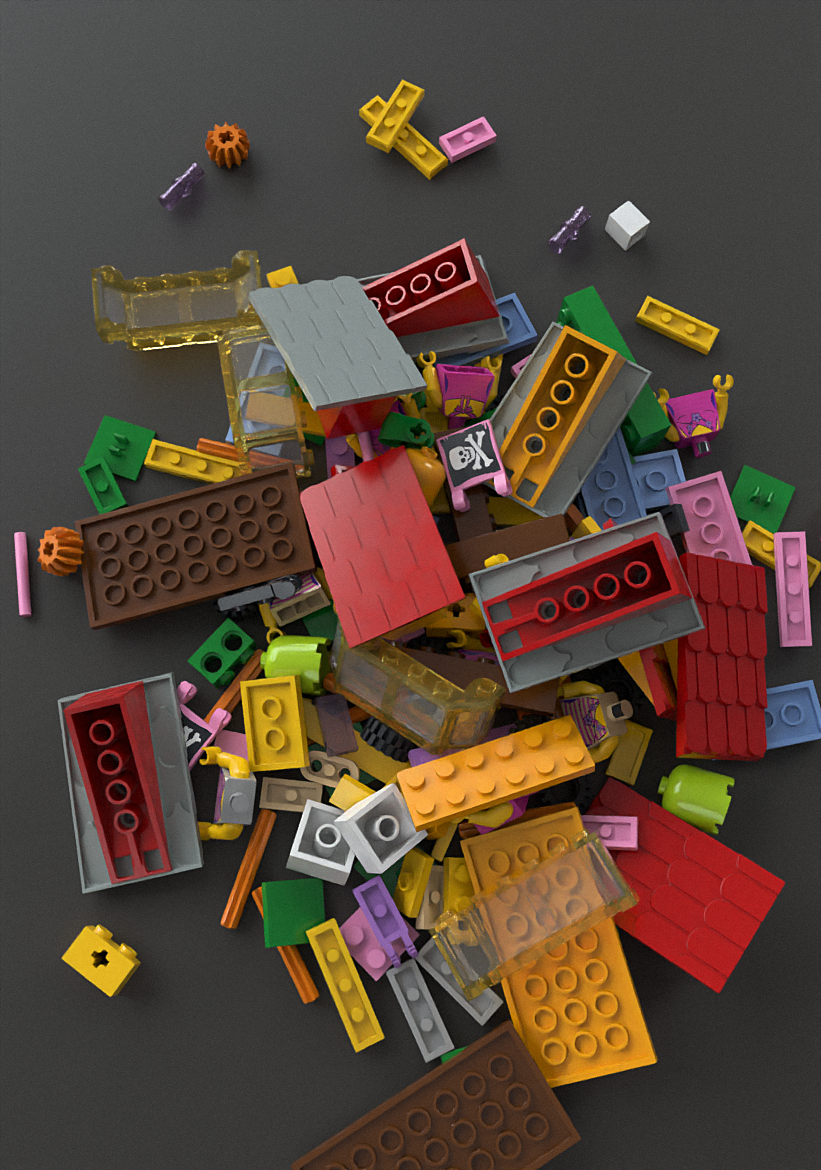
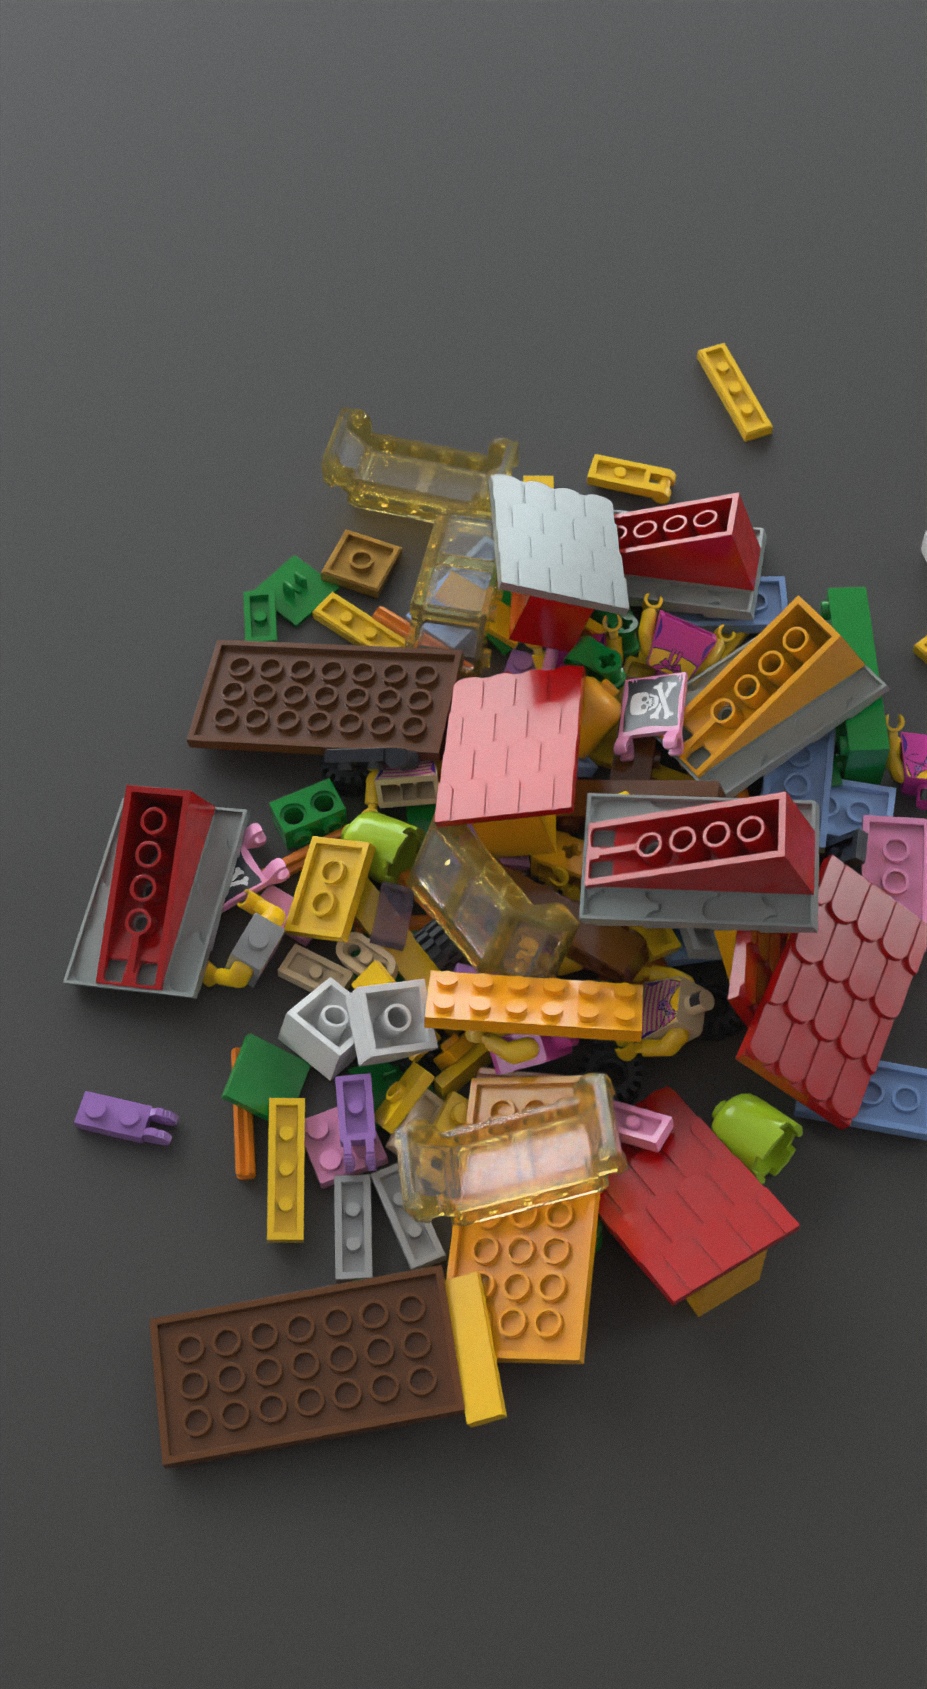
camera: 30 degrees right, 15 degrees down
bright pink bar [14,532,32,617] -> none
orange gear [37,527,85,576] -> none
yellow brick [61,924,141,997] -> none
clear purple pin [158,163,205,211] -> none
orange gear [205,121,250,169] -> none
orange axle [221,809,277,929] -> none
yellow tile [366,80,425,153] -> none
bright pink plate [439,116,497,163] -> none
clear purple pin [548,206,591,254] -> none
yellow tile [604,719,653,786] -> none
none -> medium lavender hinge [74,1091,179,1146]
none -> pearl gold tile [321,529,402,598]
none -> yellow tile [445,1271,507,1428]
none -> yellow plate [587,454,677,504]

